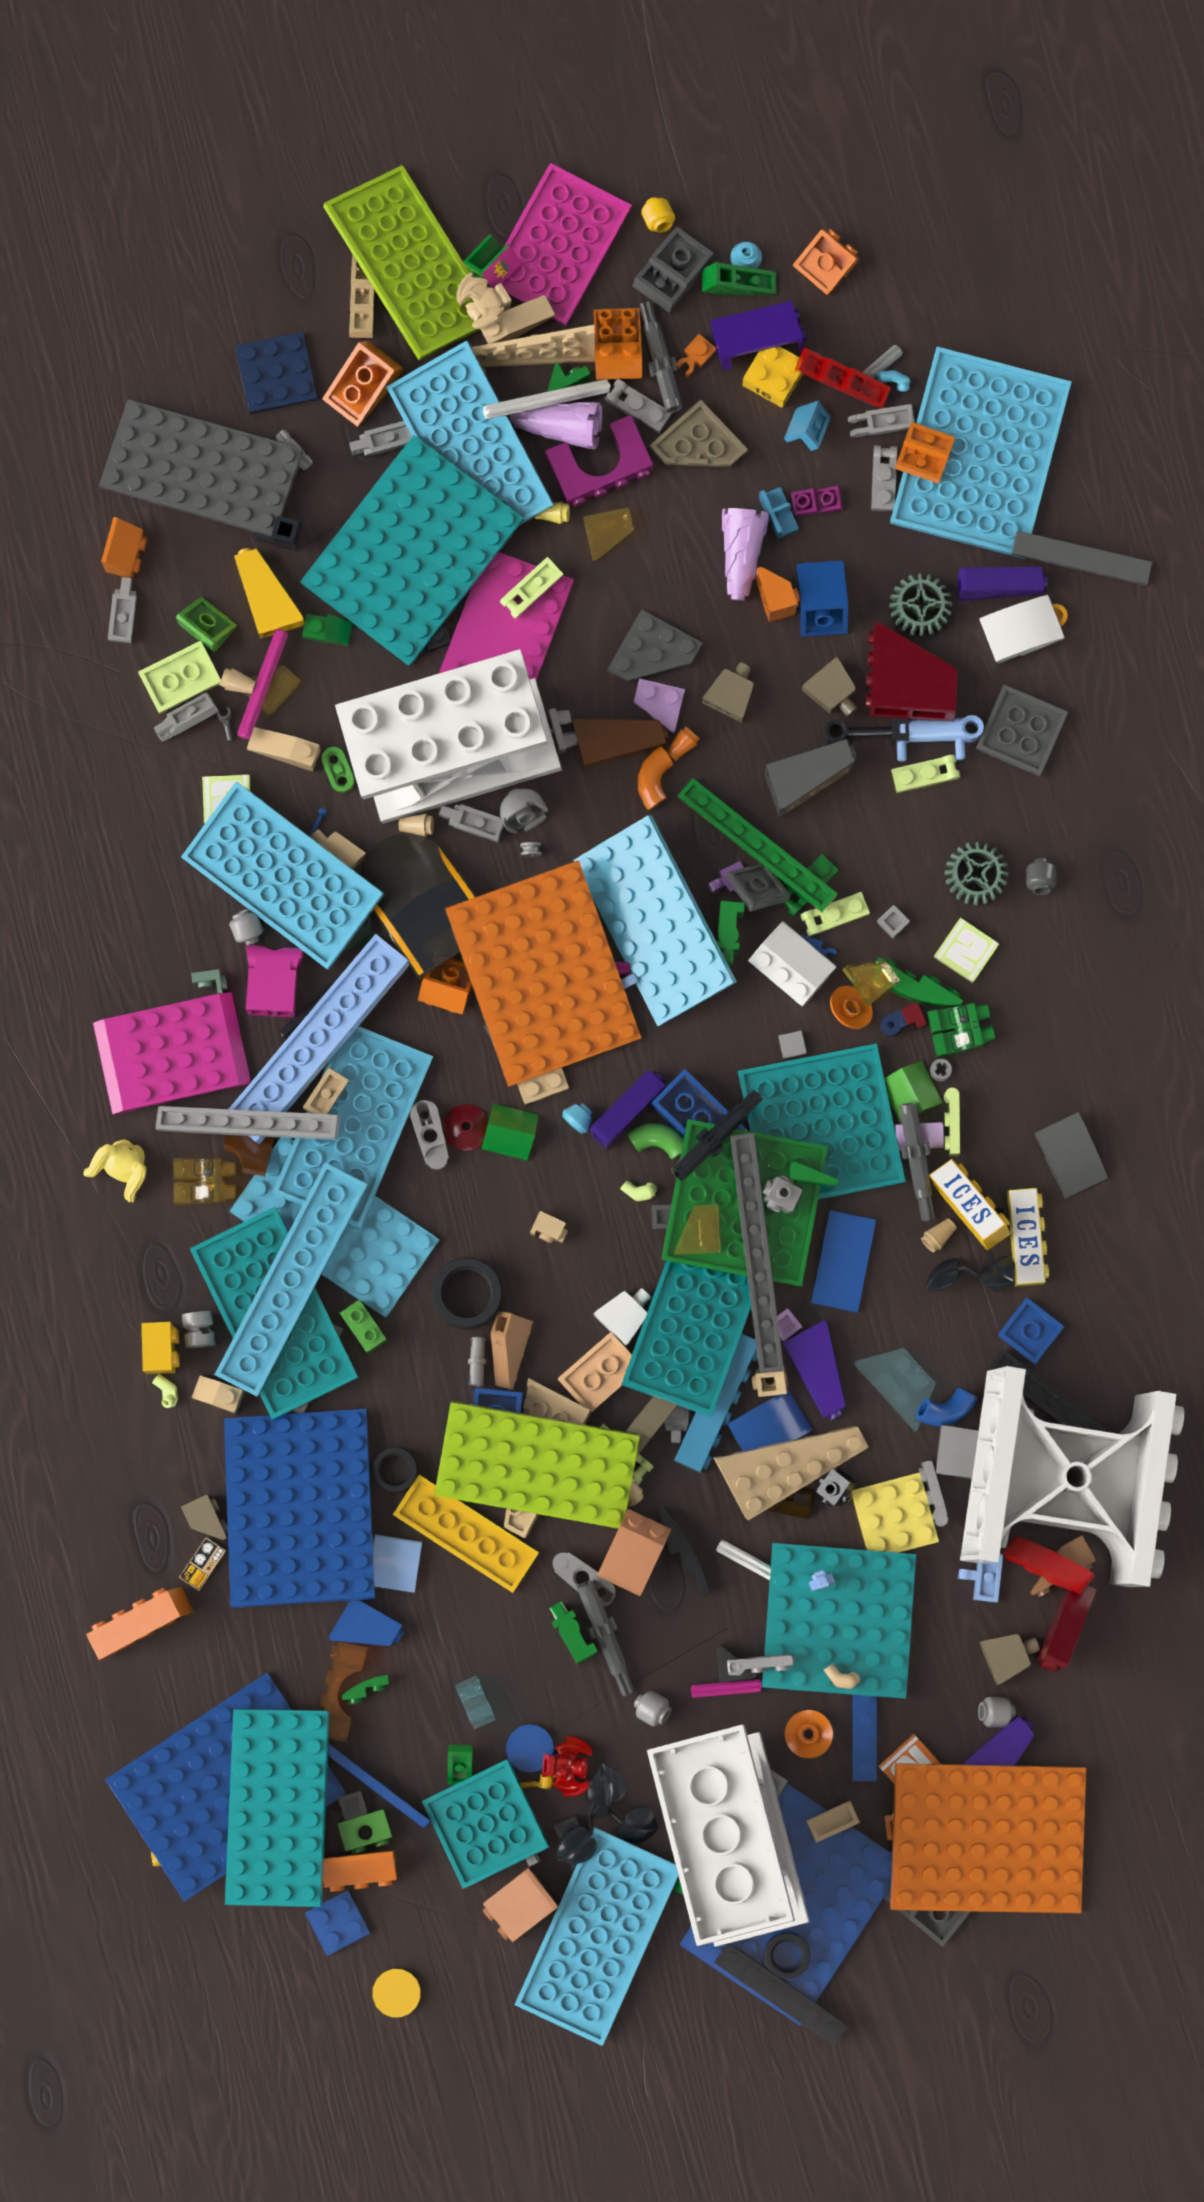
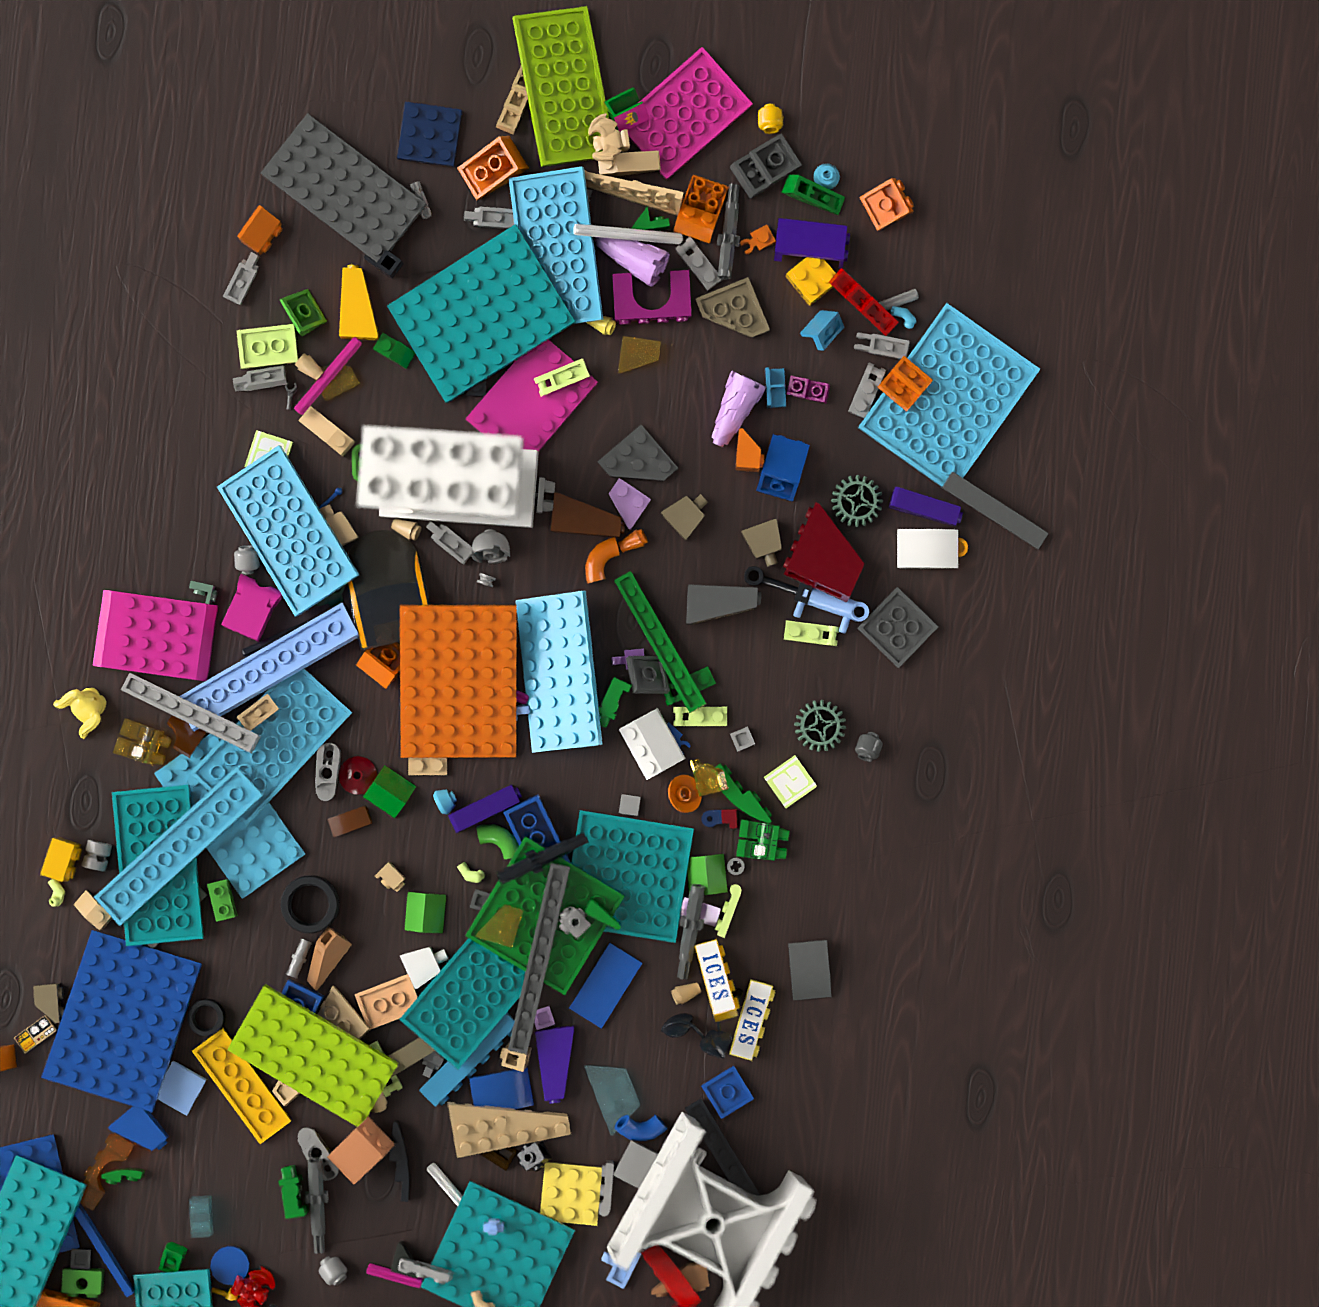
camera: 25 degrees right, 5 degrees up
none -> reddish brown slope [327,805,372,837]
none -> bright green slope [405,892,446,933]

